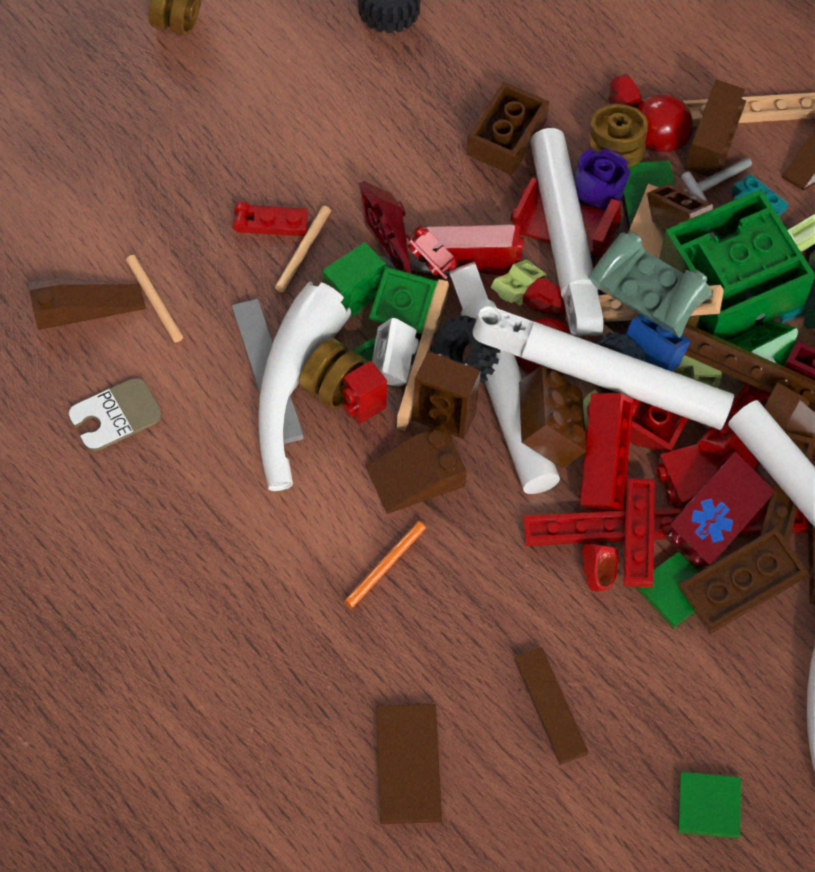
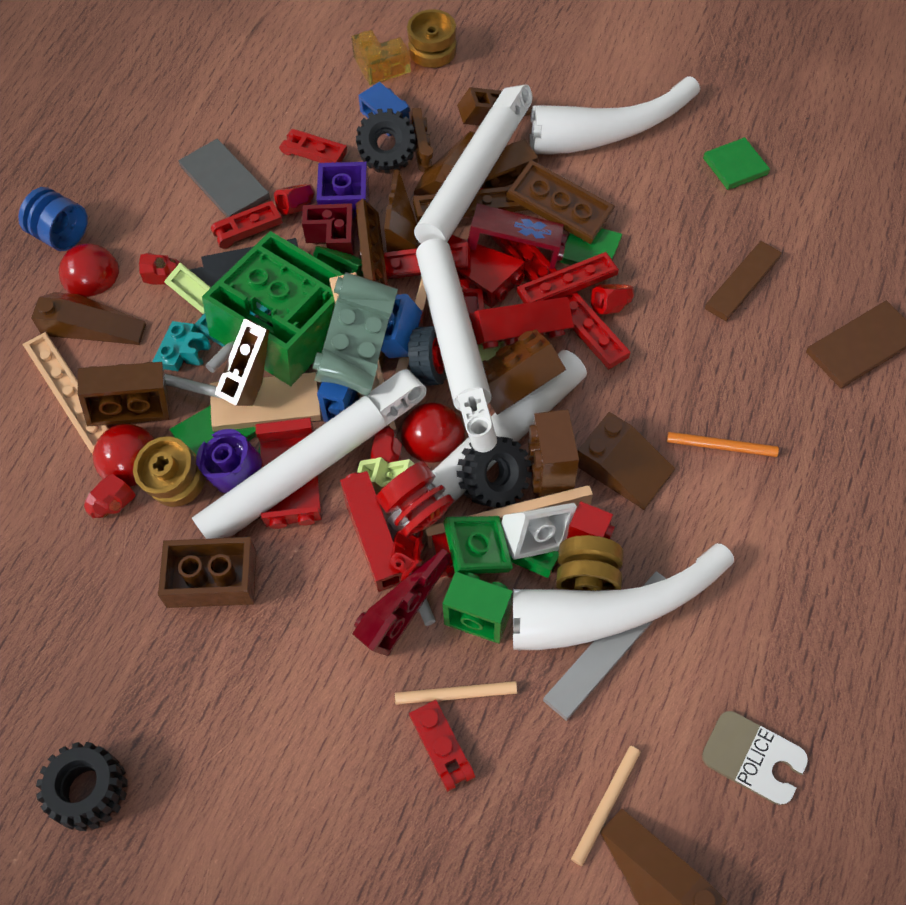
camera: 115 degrees left, 0 degrees up
none -> red wheel [375,461,455,538]

